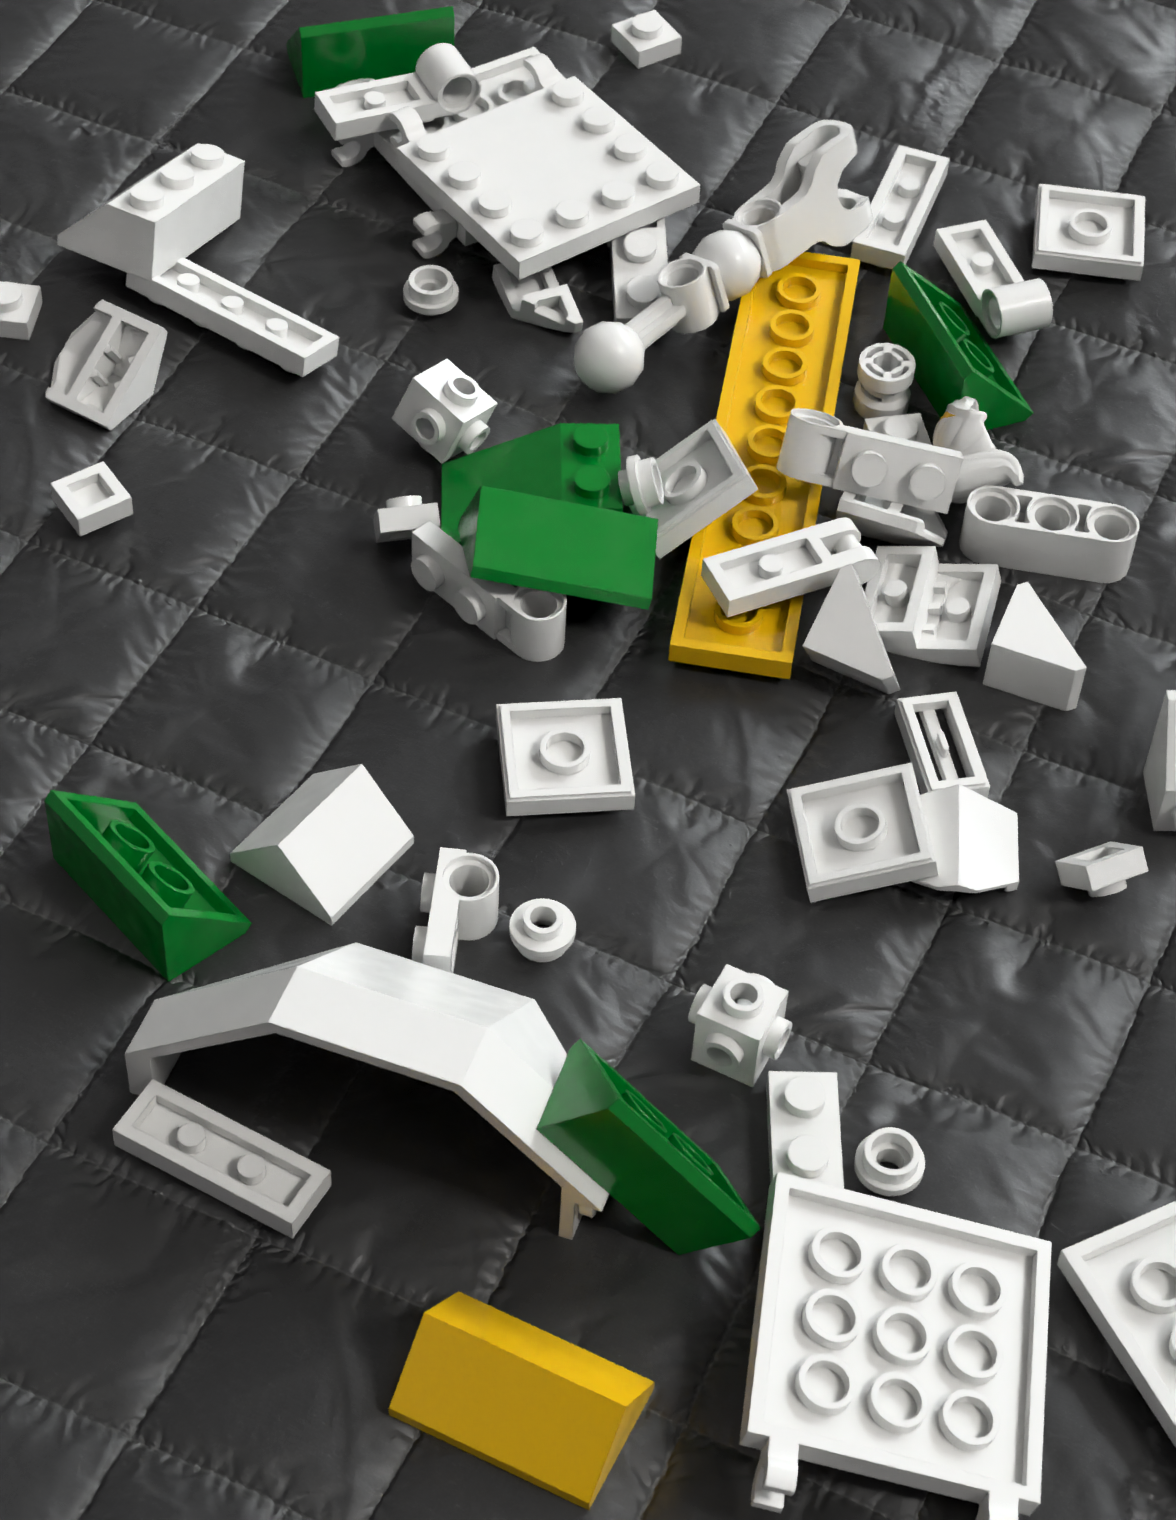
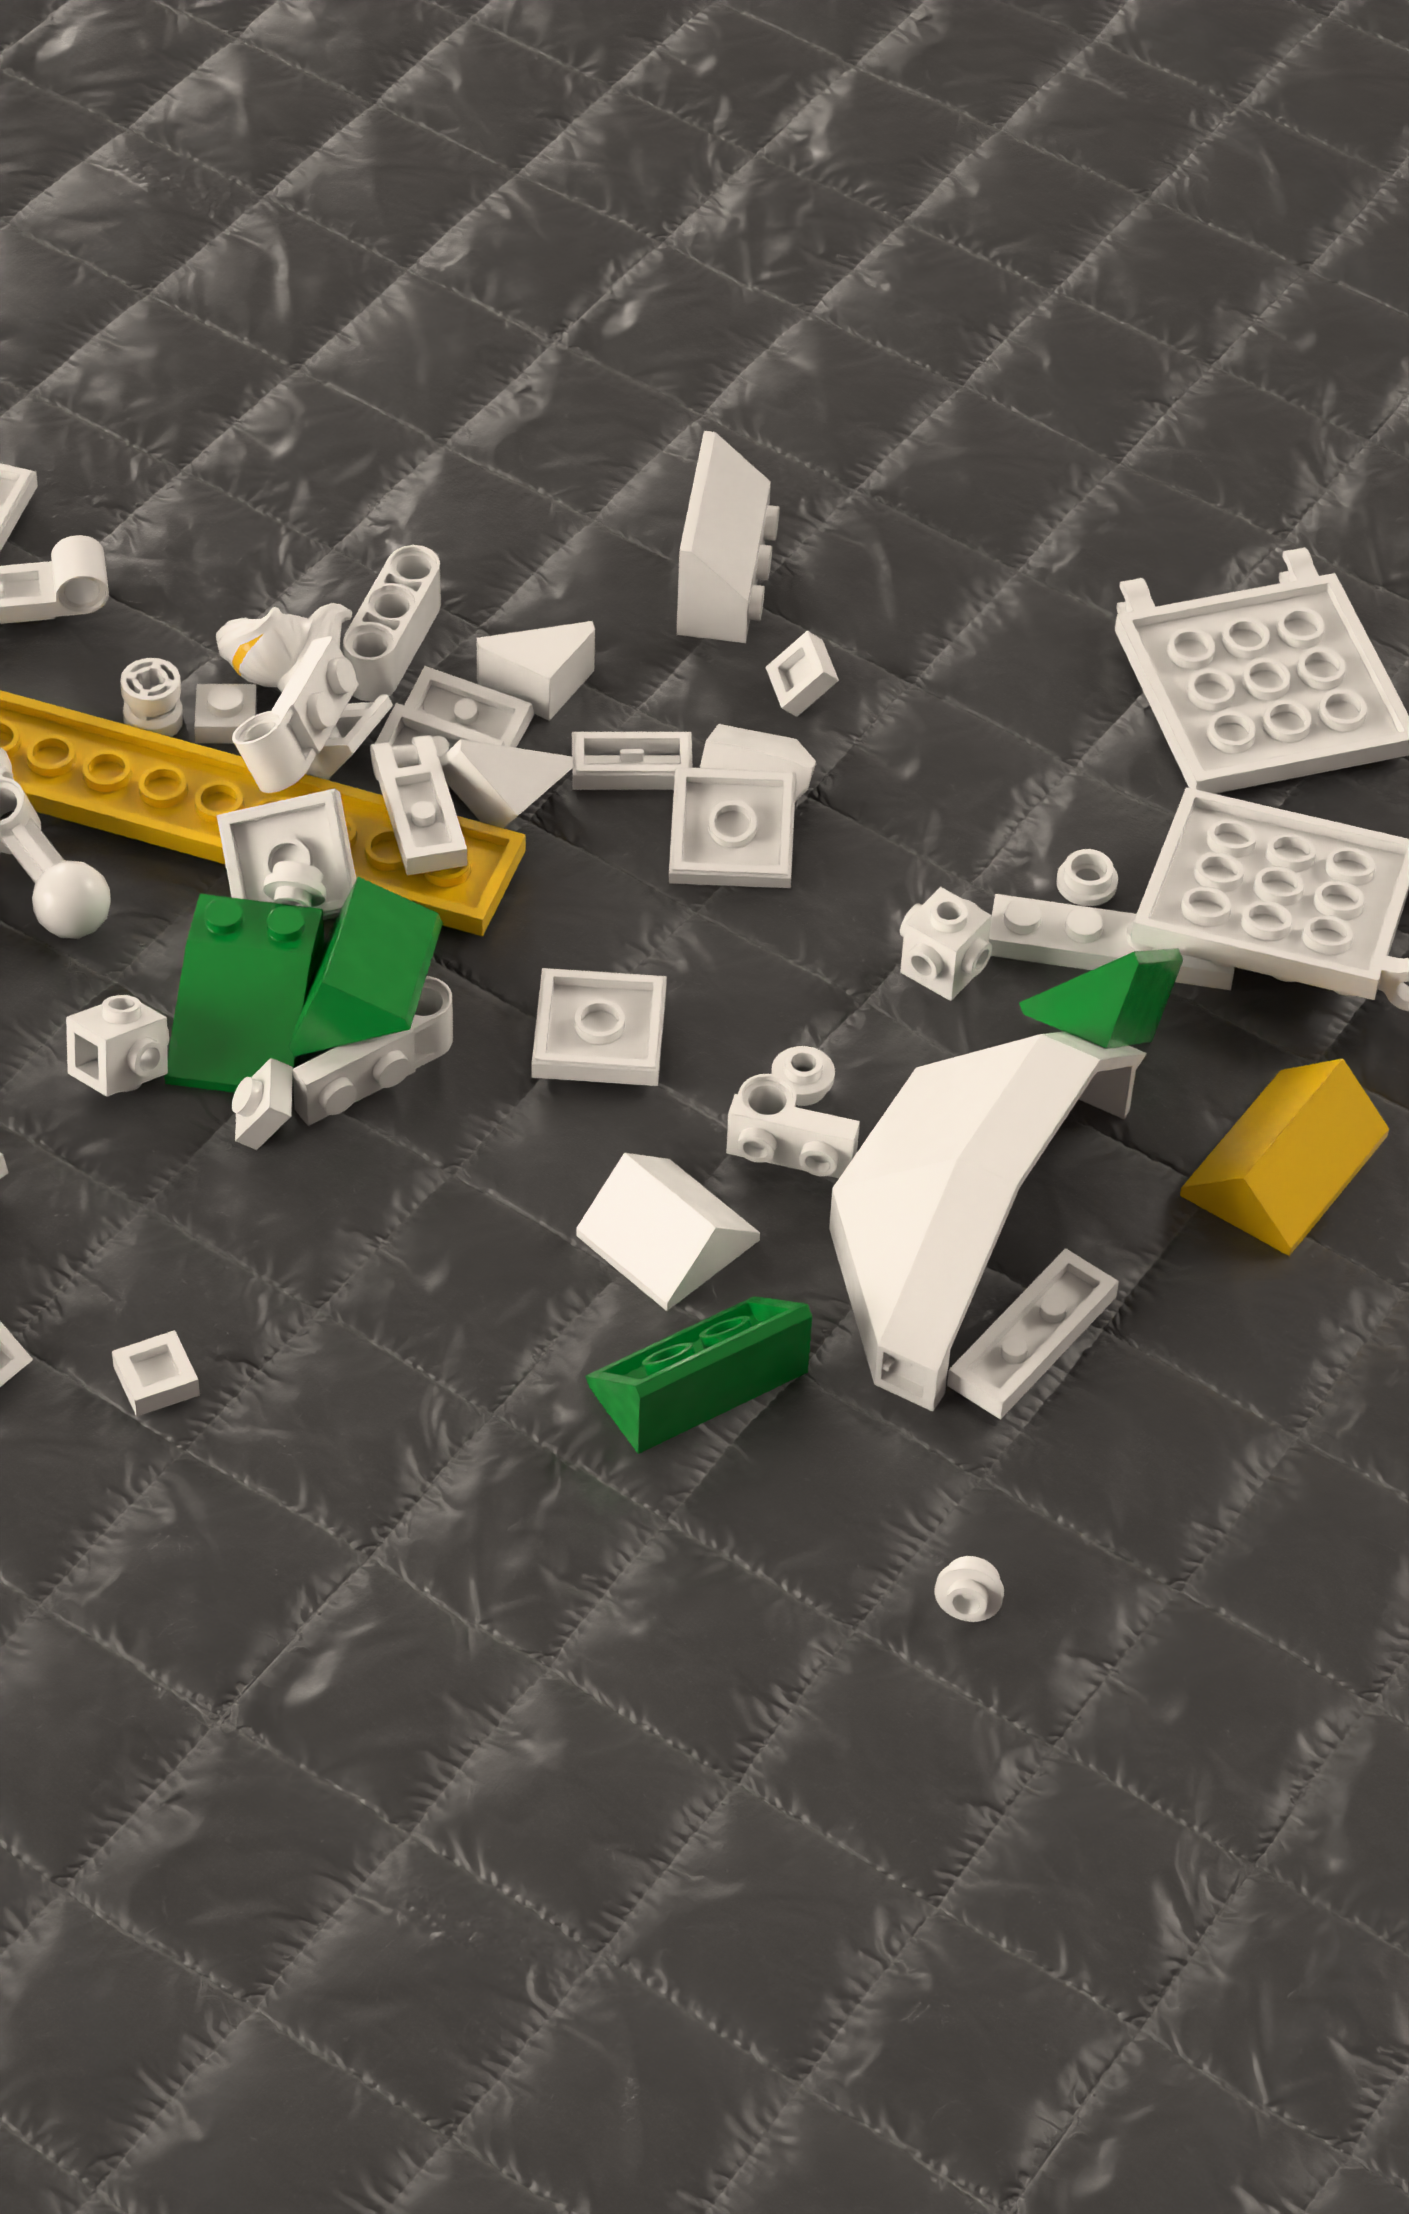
camera: 80 degrees left, 0 degrees up
green slope [883,261,1033,430] -> none

